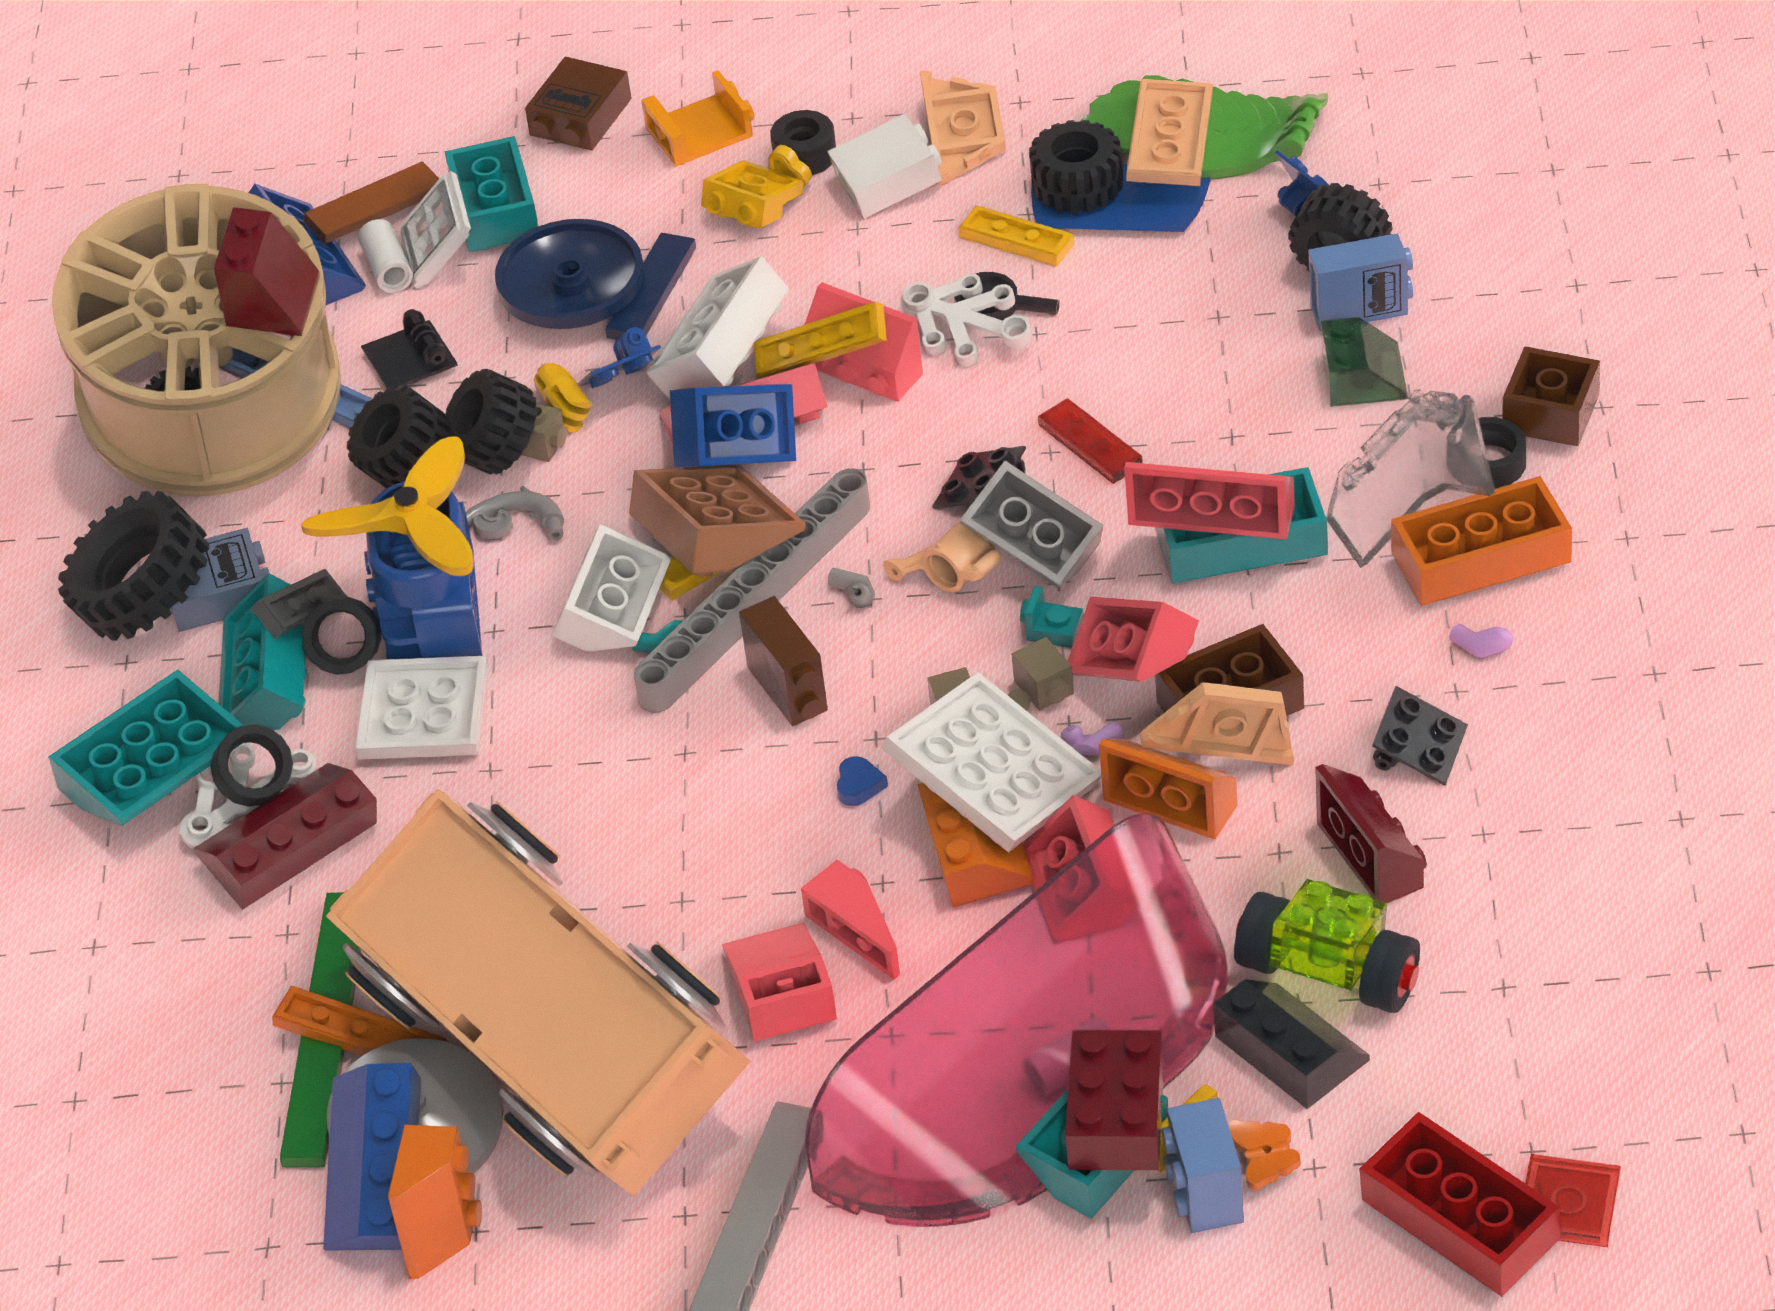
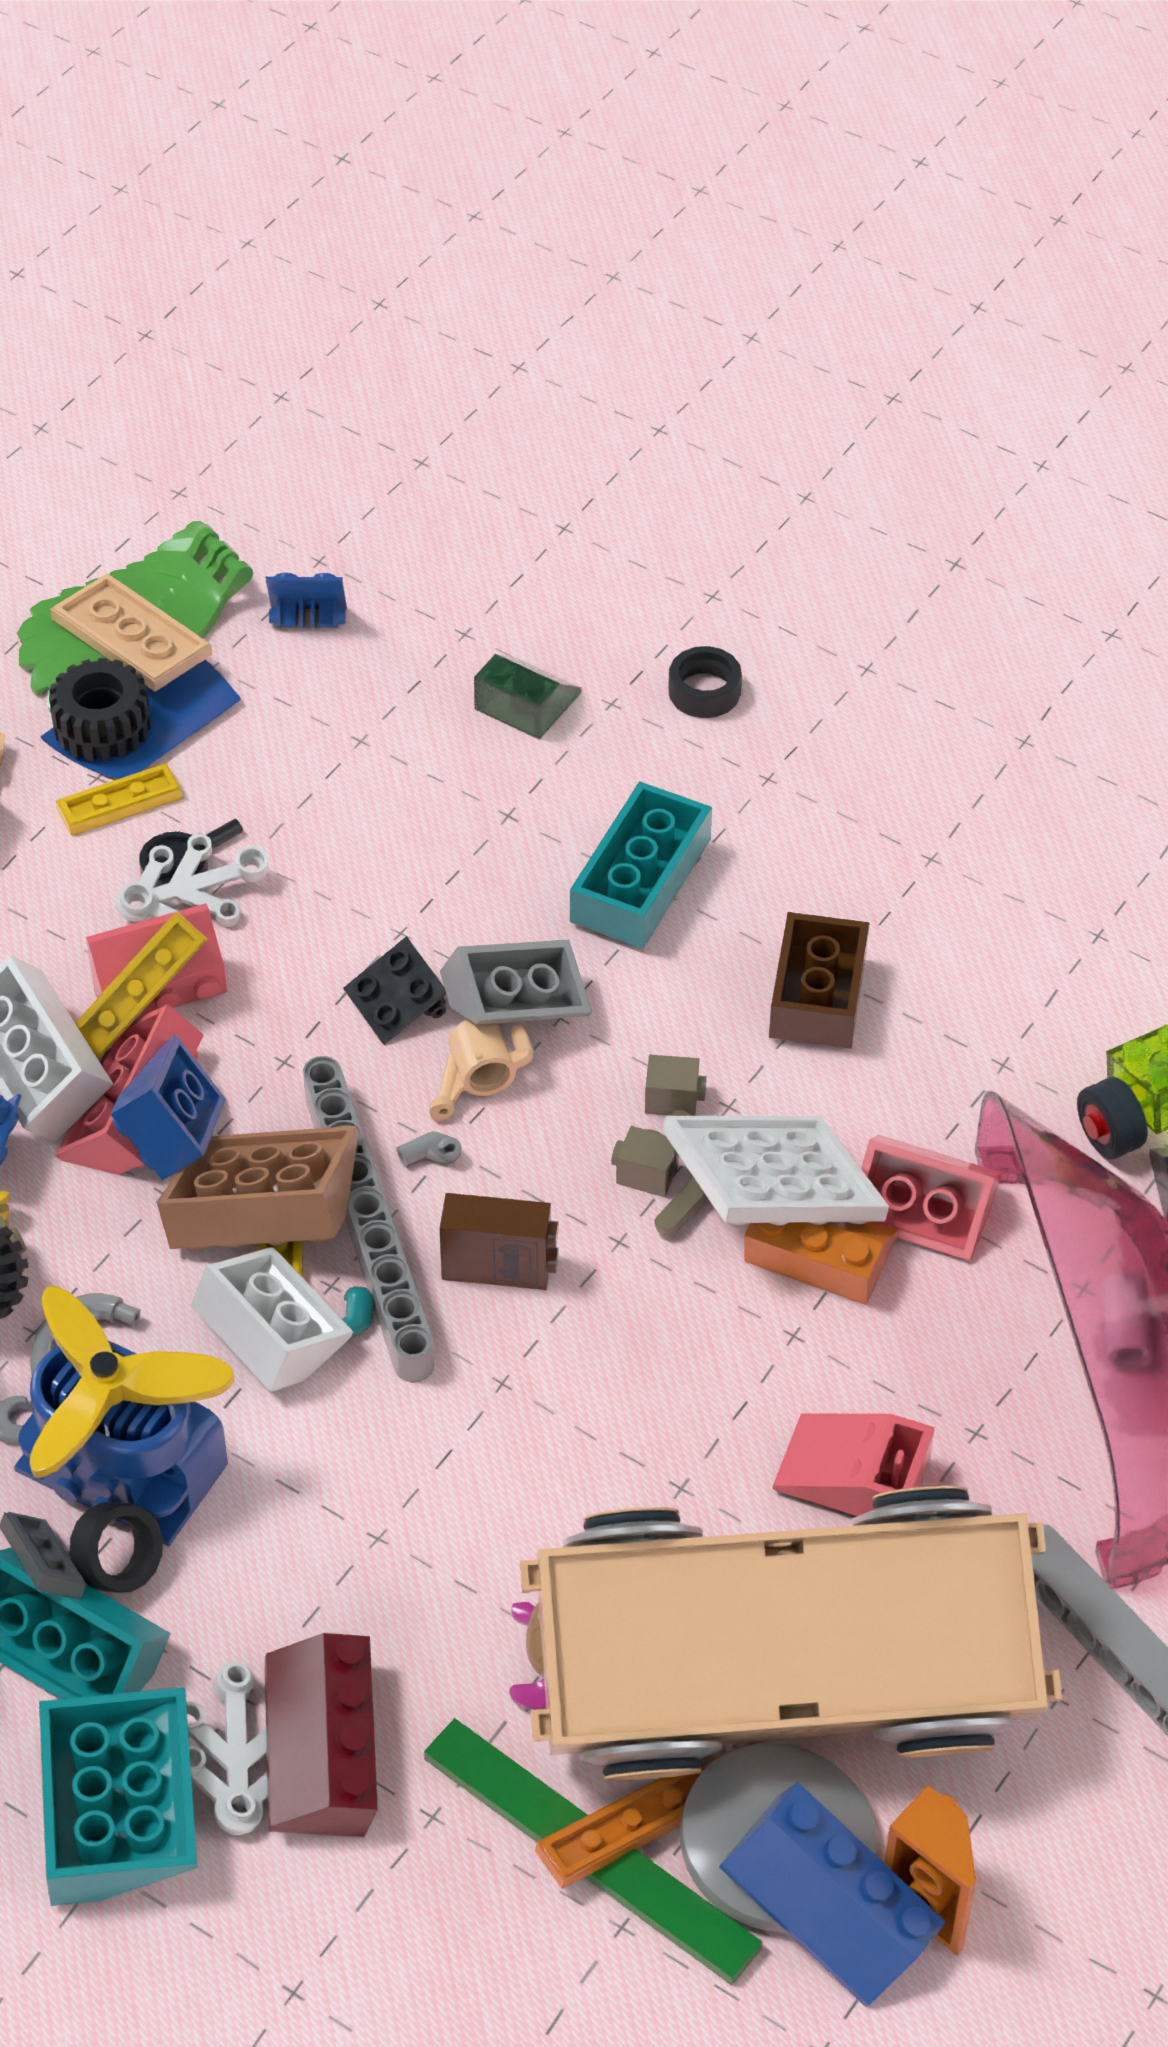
camera: 60 degrees left, 5 degrees up
black tyre [210,724,293,807] -> none
white plate [355,656,489,760] -> none
coral slope [801,860,900,980] -> none
blue tile [837,756,888,806] -> none
teal bracket [1020,586,1084,648] -> none
clear red tile [1038,398,1143,484] -> none
lavender arm [1061,721,1124,756] -> none
coral slope [1067,596,1199,682] -> none
orange slope [1099,739,1238,839] -> none
coral slope [1124,462,1295,539] -> none
light nougat wing [1140,682,1294,766] -> none
black tyre [1288,183,1393,272] -> none
medium blue brick [1309,233,1413,331] -> none
dark red slope [1315,764,1427,907] -> none
clear windscreen [1326,389,1495,568] -> none
black hinge [1372,686,1468,786] -> none
orange brick [1391,476,1572,606] -> none
lavender arm [1449,623,1513,658] -> none
reddish brown brick [1502,346,1600,446] -> none

